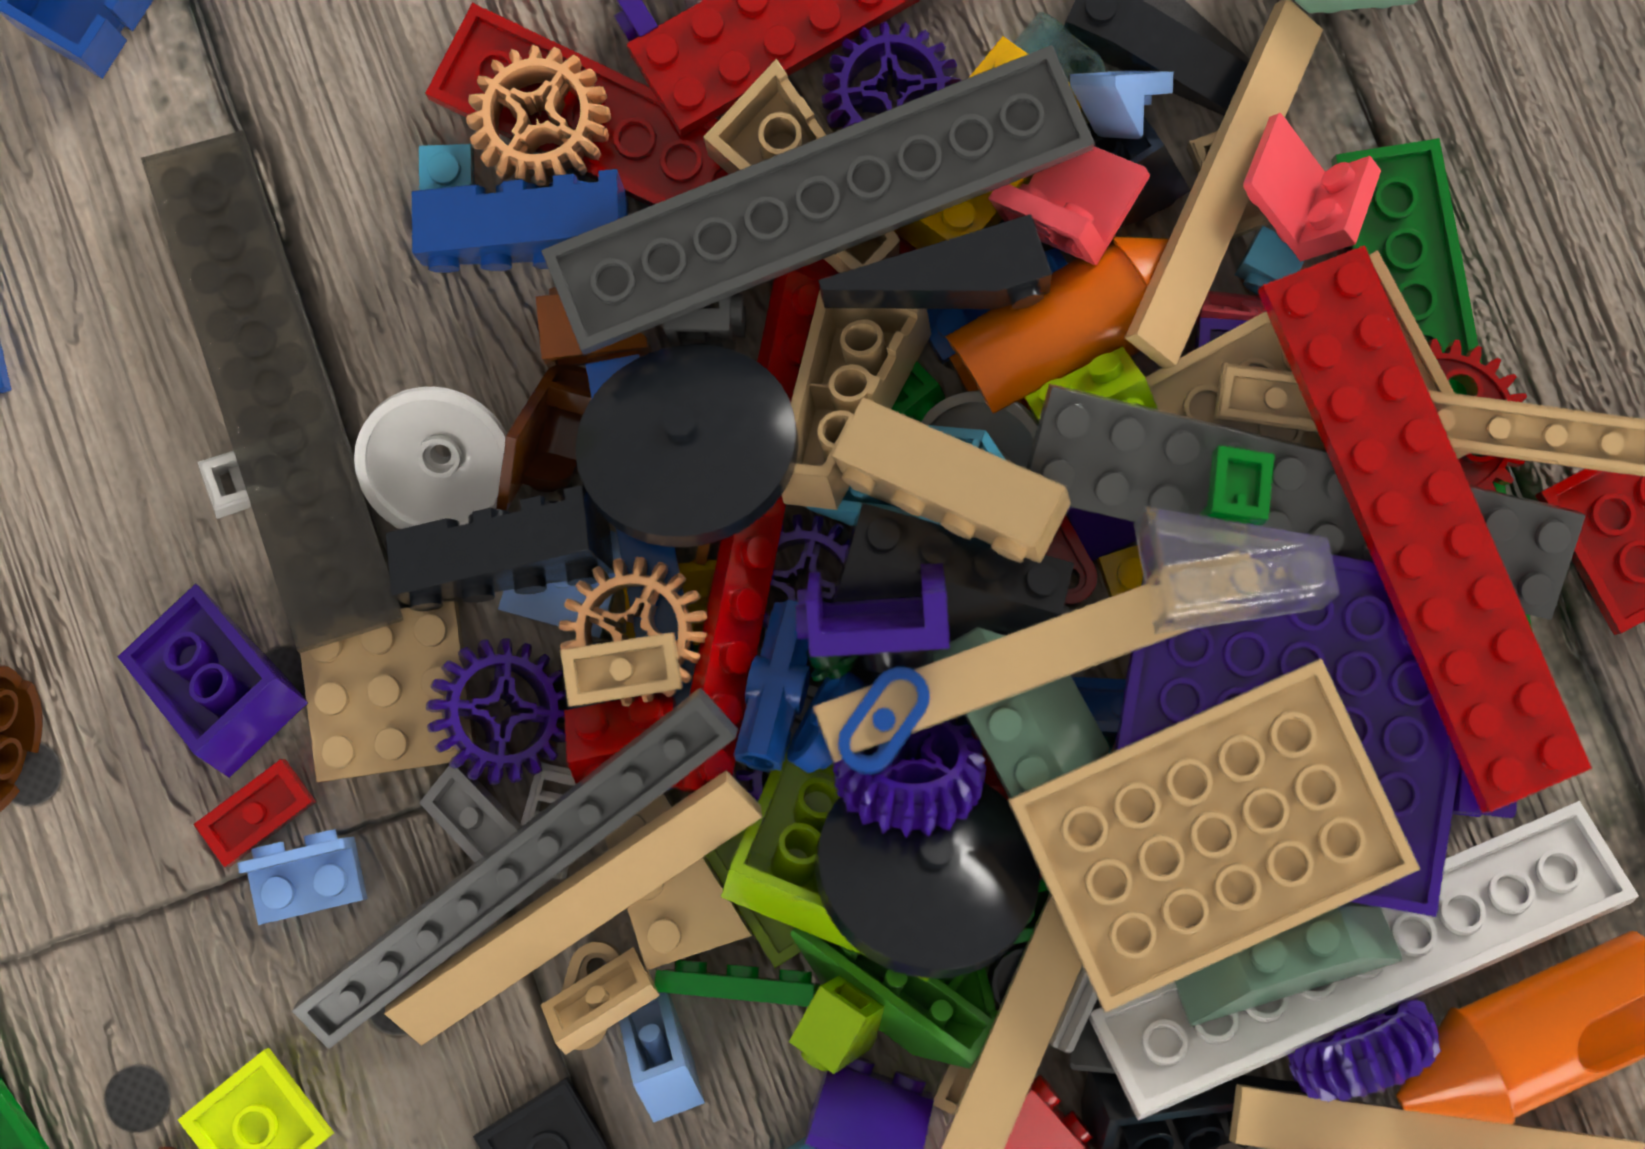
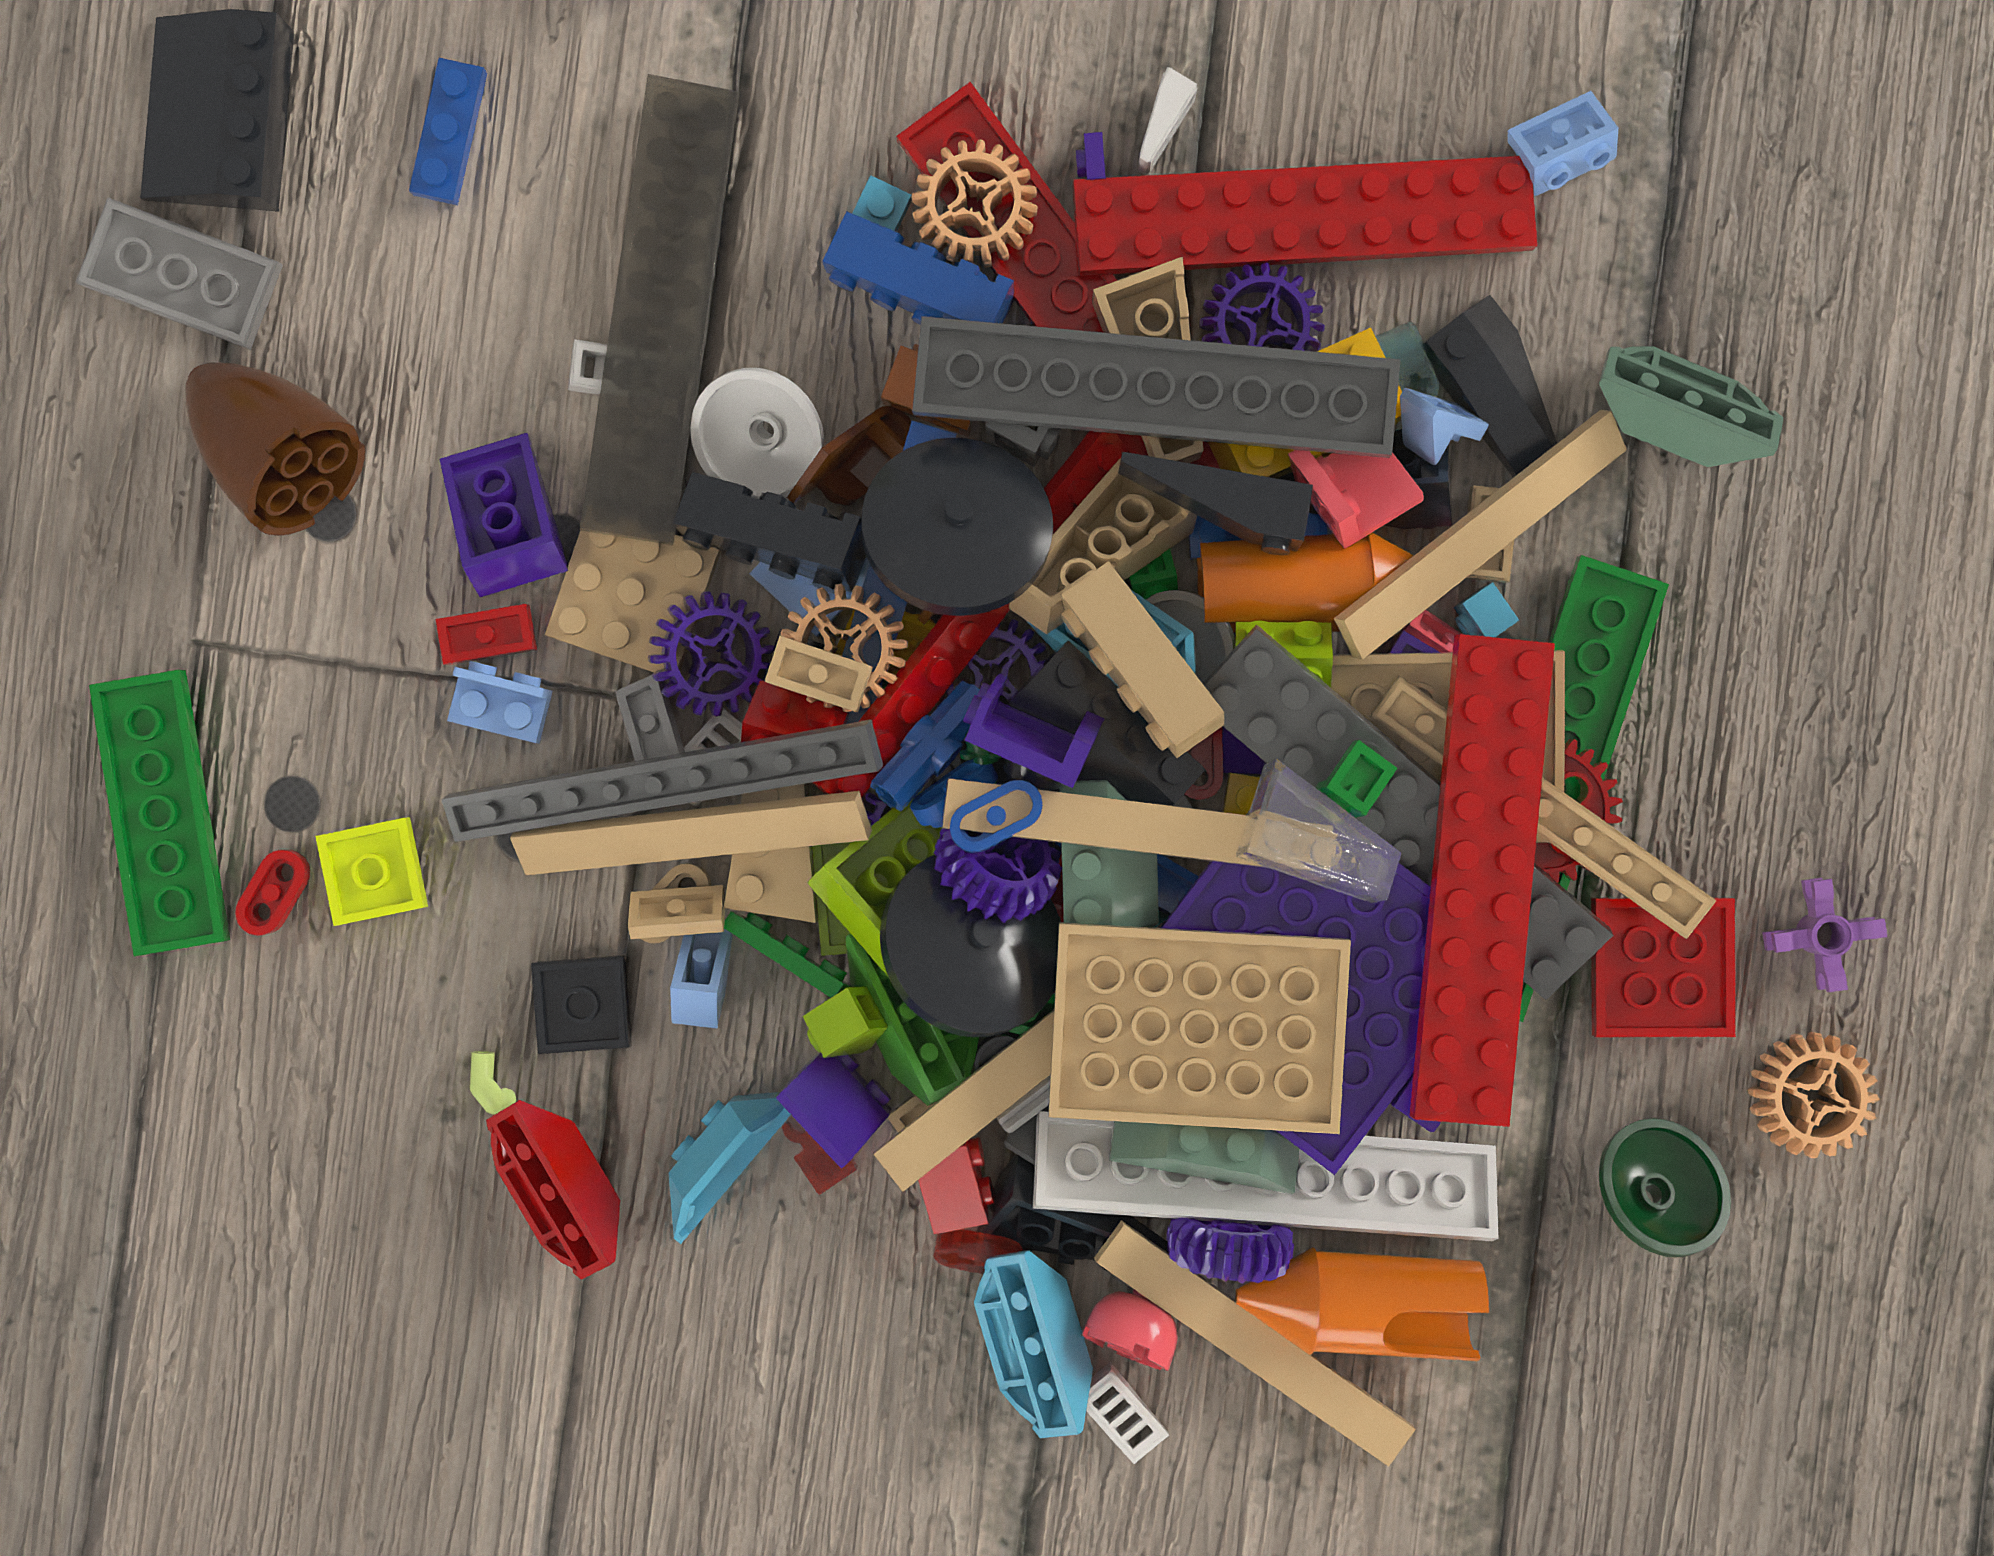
camera: 20 degrees right, 5 degrees up
coral bracket [1243,113,1381,262] -> none

